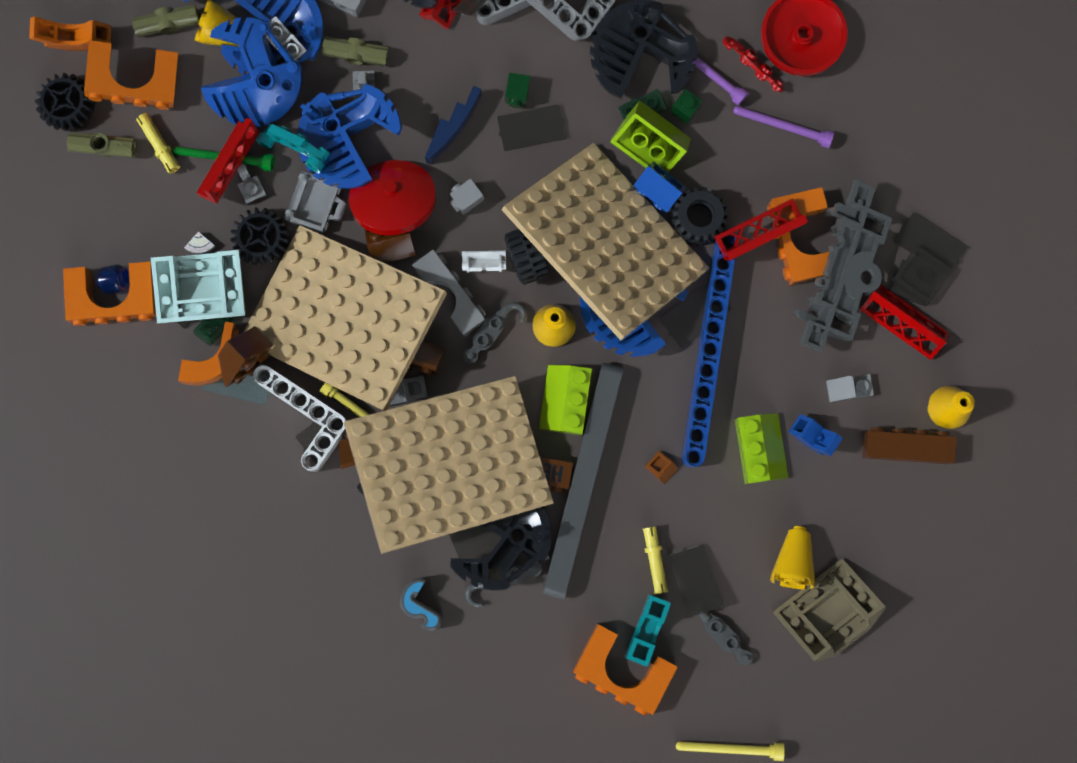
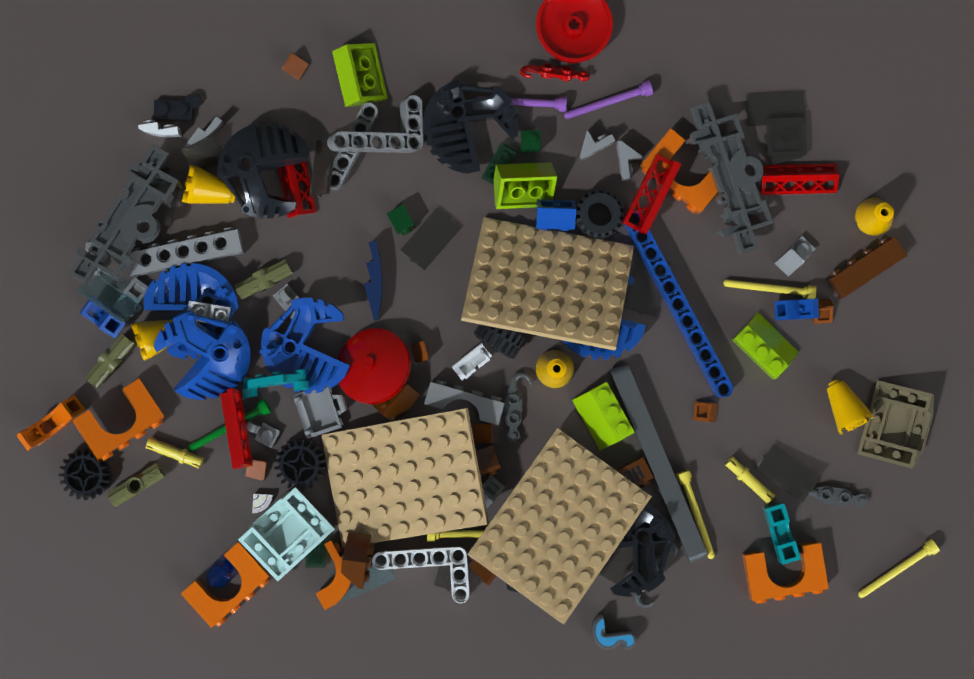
camera: 35 degrees left, 5 degrees up
light grey brick [449,178,484,215] -> none
none -> dark orange slope [245,458,268,481]
none -> dark orange slope [411,341,430,363]
none -> dark orange slope [473,423,493,443]
none -> light grey slope [579,130,615,161]
none -> light grey slope [616,141,643,181]
none -> light yellow piece [675,470,715,559]
none -> light yellow piece [723,279,816,299]
none -> dark orange slope [813,299,834,324]

